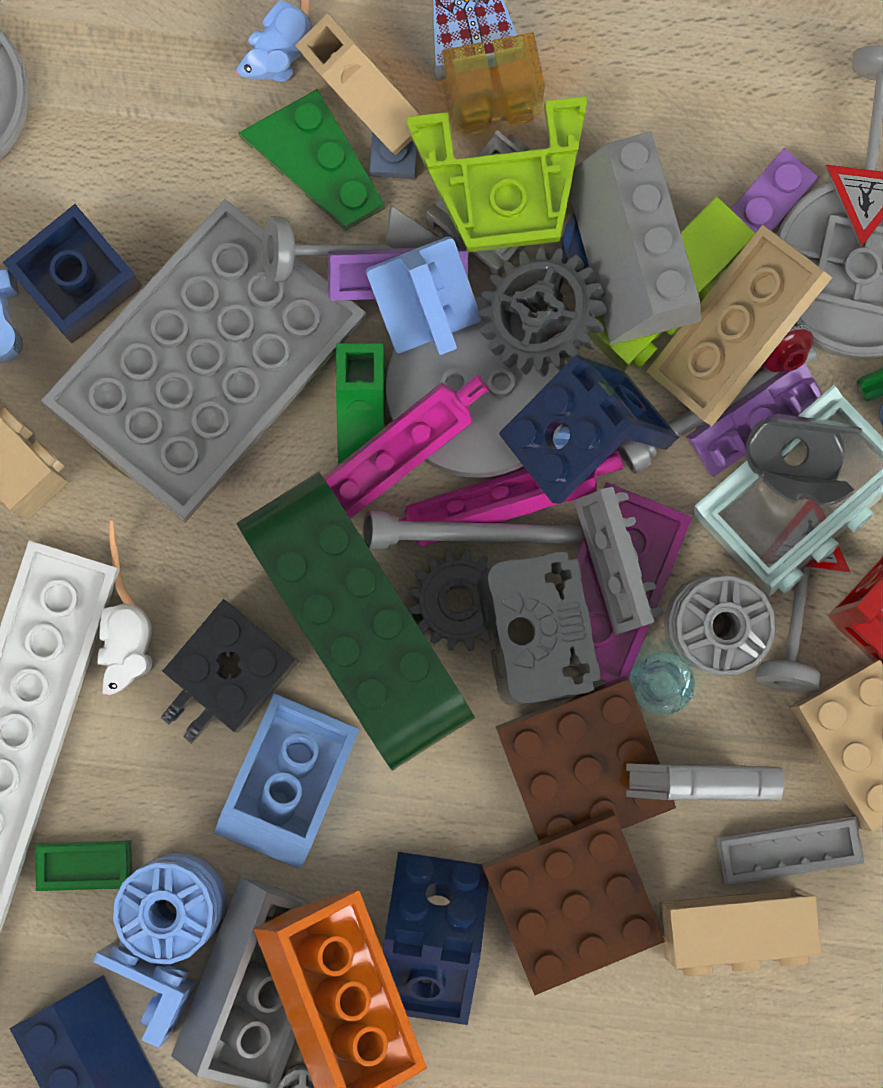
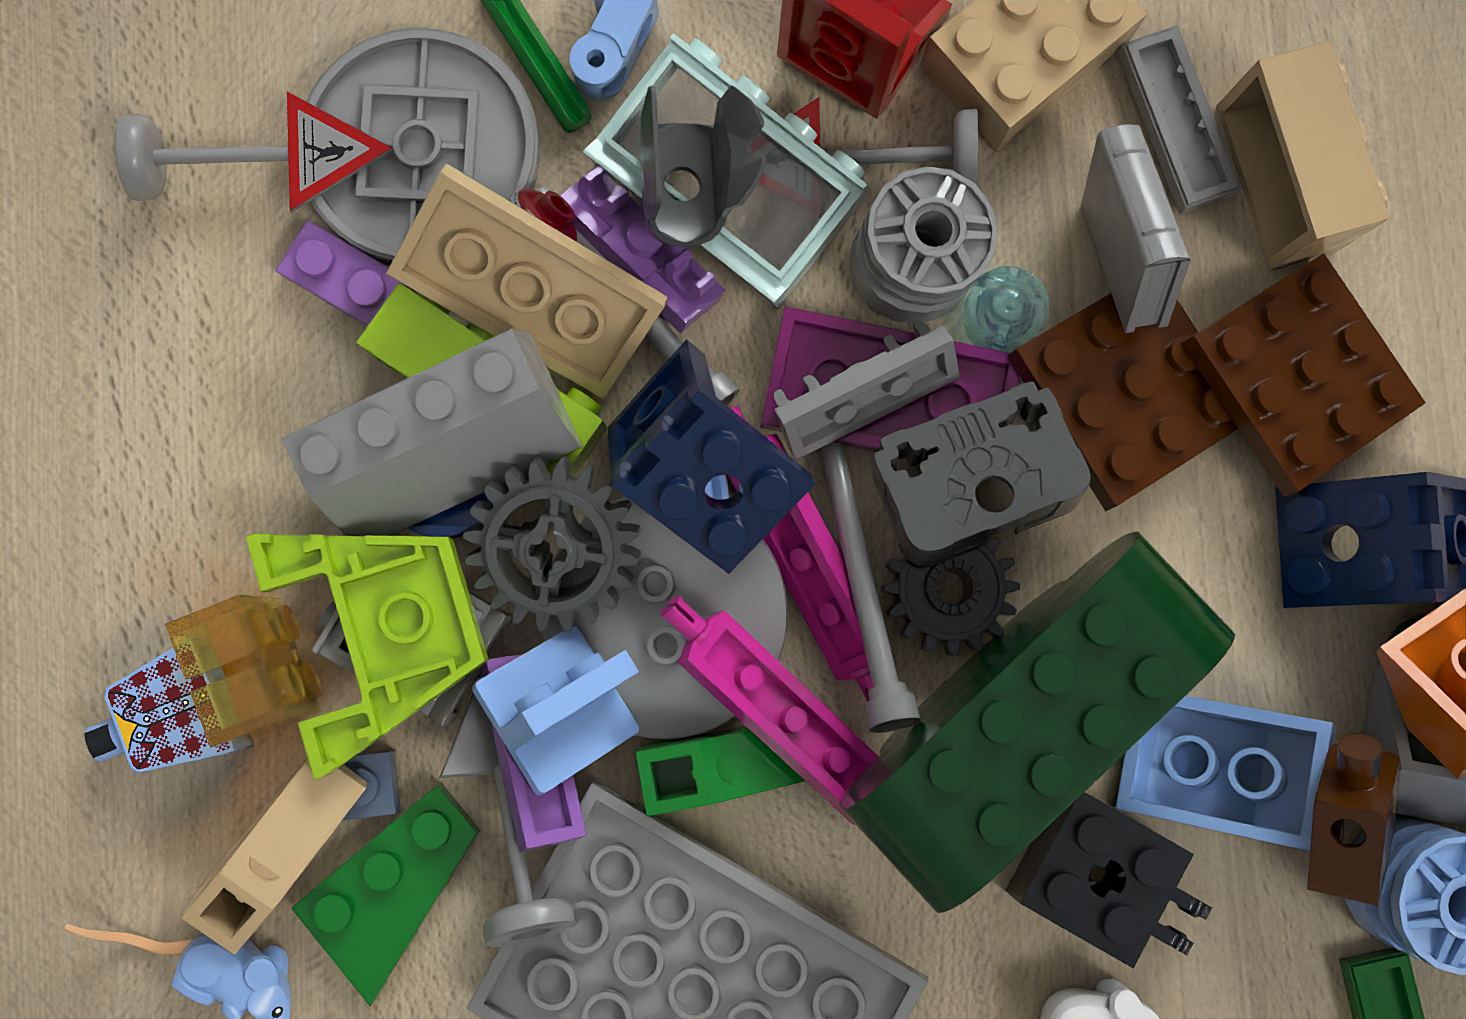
camera: 105 degrees left, 0 degrees up
none -> reddish brown torso [1307,733,1400,906]

